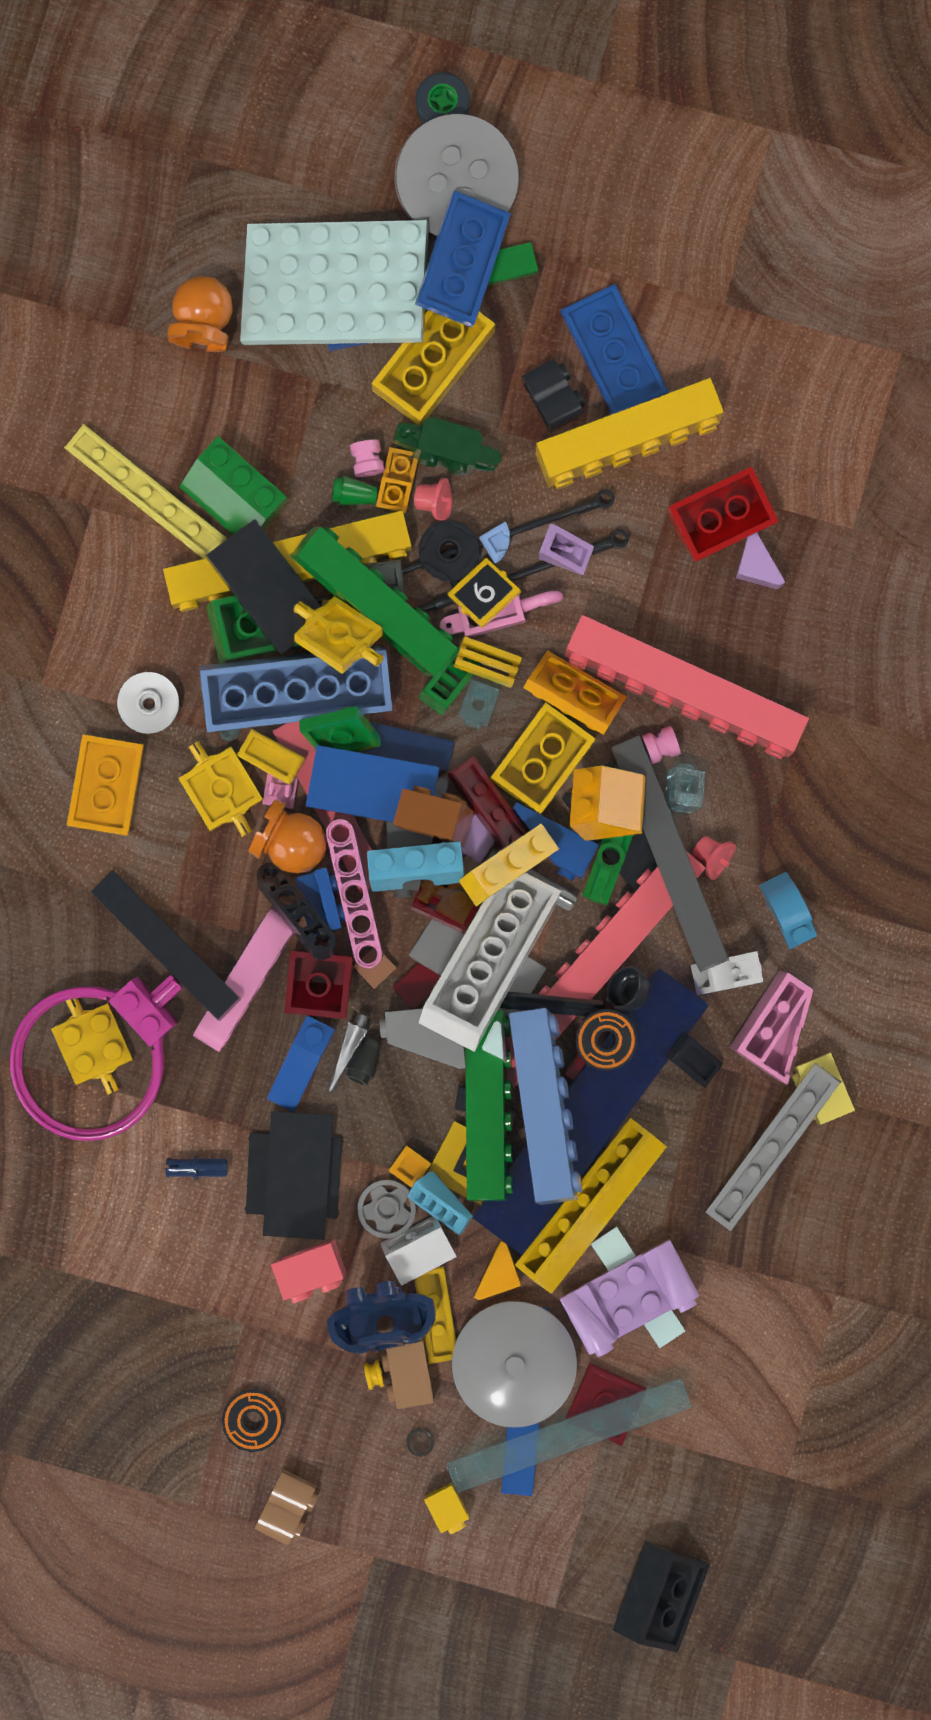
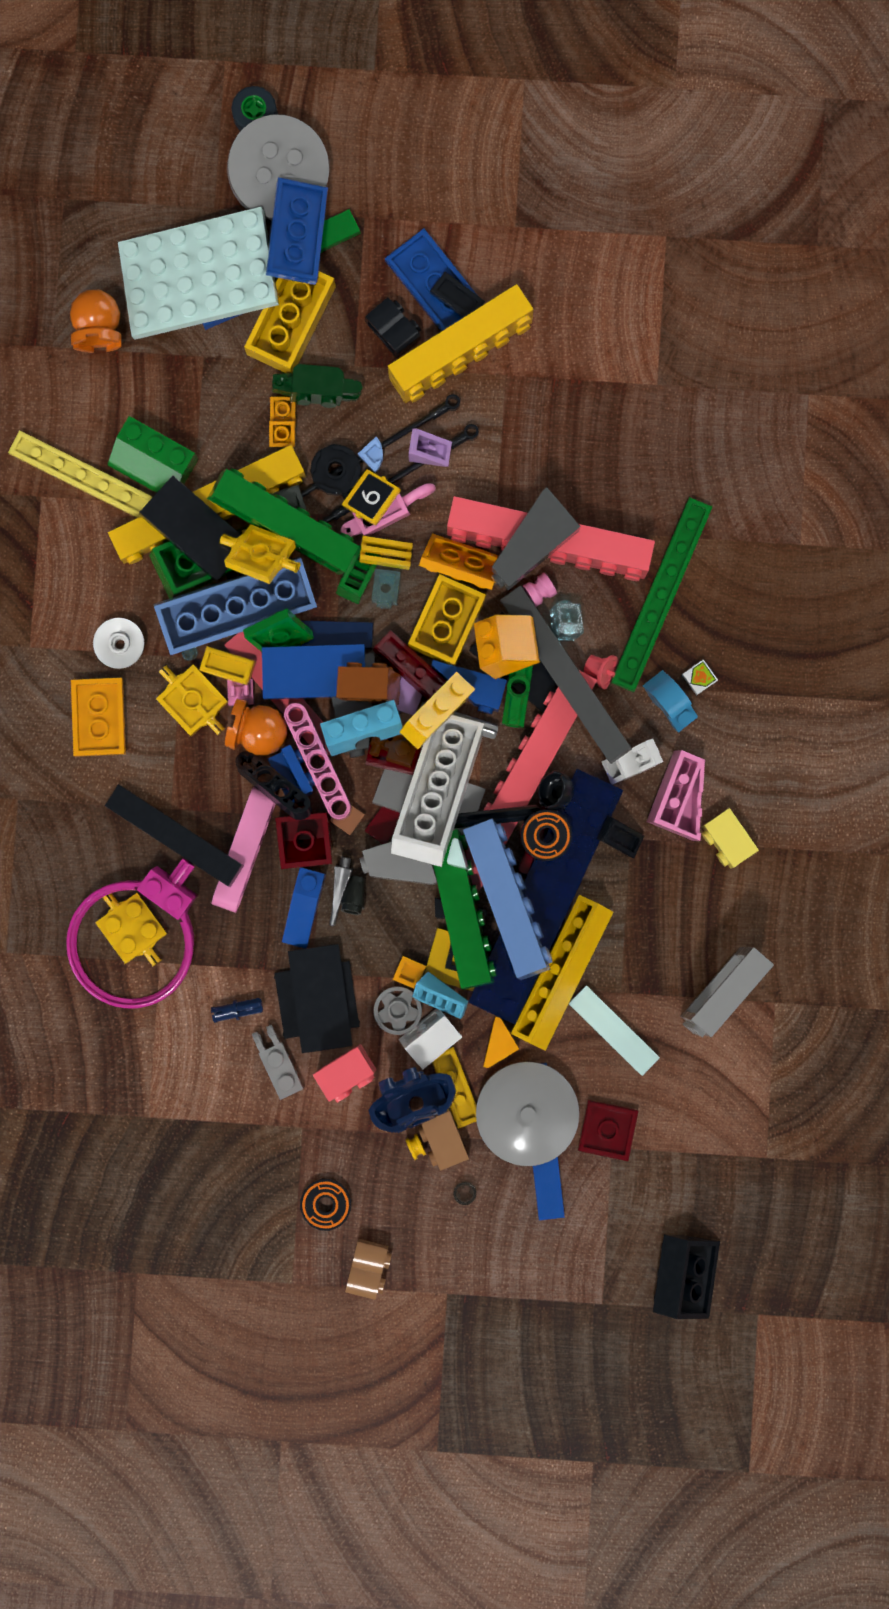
camera: 10 degrees left, 0 degrees up
green cone [331,475,377,505] -> none
bright pink wheel [350,440,385,477] -> none
coral piece [414,477,452,521] -> none
yellow brick [424,1482,469,1534] -> none
clear light blue tile [446,1377,692,1493] -> none
lavender piece [559,1239,700,1357] -> none
red slope [666,466,779,562] -> none
light grey plate [706,1063,842,1231] -> none
lavender slope [736,533,785,589] -> none
none -> light grey hinge [252,1025,304,1100]
none -> black tile [430,272,485,318]
none -> dark grey slope [491,487,581,590]
none -> green tile [611,497,712,693]
none -> light grey window [680,947,774,1037]
none -> tile [682,660,718,696]

